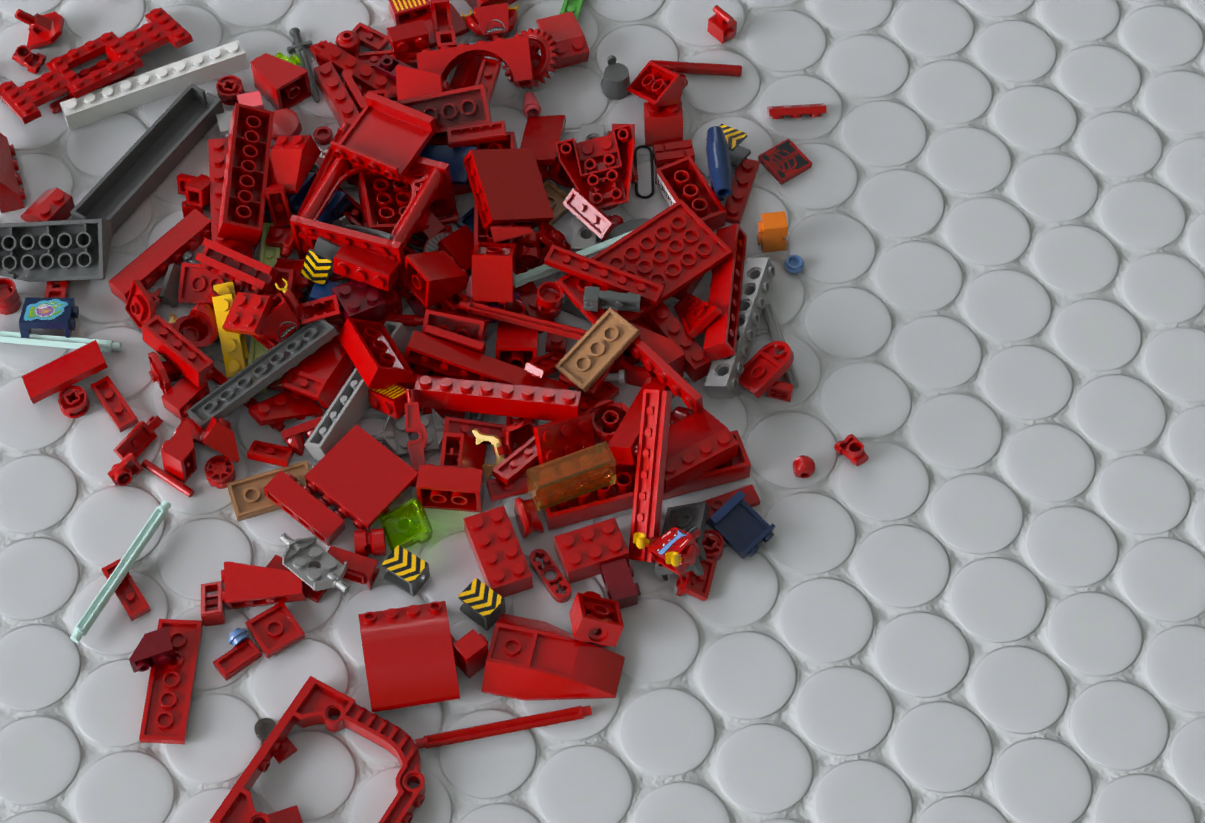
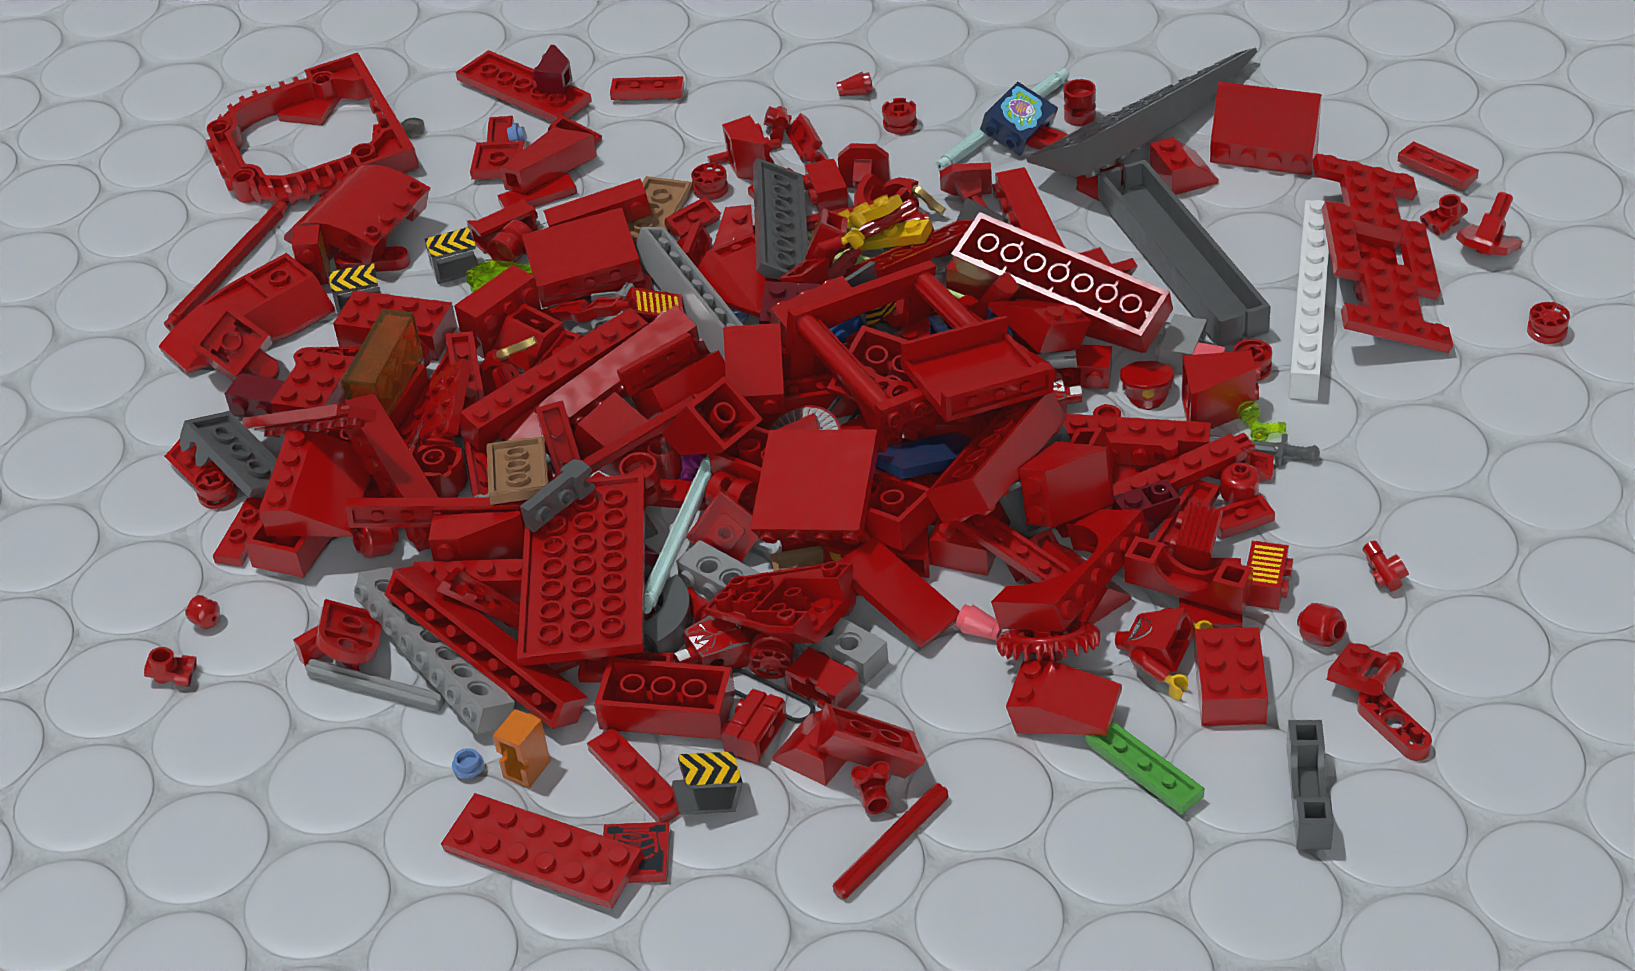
camera: 130 degrees right, 15 degrees down
red tile [22,340,108,404] -> none
light aqua piece [70,500,171,643] -> none
red plate [90,376,139,433] -> none
red brick [142,314,214,388] -> none
red brick [195,238,280,294] -> none
red slope [200,416,240,463] -> none
red plate [222,292,274,336] -> none
light grey plate [279,533,351,594] -> none
dark grey sword [331,215,393,240] -> none
red slope [338,318,413,390] -> none
red plate [447,120,508,148] -> none
red slope [489,225,533,243] -> none
red plate [544,244,664,306] -> none
plate [562,188,616,240] -> none
dark grey hat [601,55,630,100] -> none
red torso [633,525,701,576] -> none
dark blue plate [706,126,733,201] -> none
red brick [707,5,737,44] -> none
dark blue panel [707,490,776,559] -> none
red plate [767,103,826,119] -> none
none -> red plate [441,793,644,909]
none -> red torso [673,615,750,669]
none -> red cone [836,71,873,96]

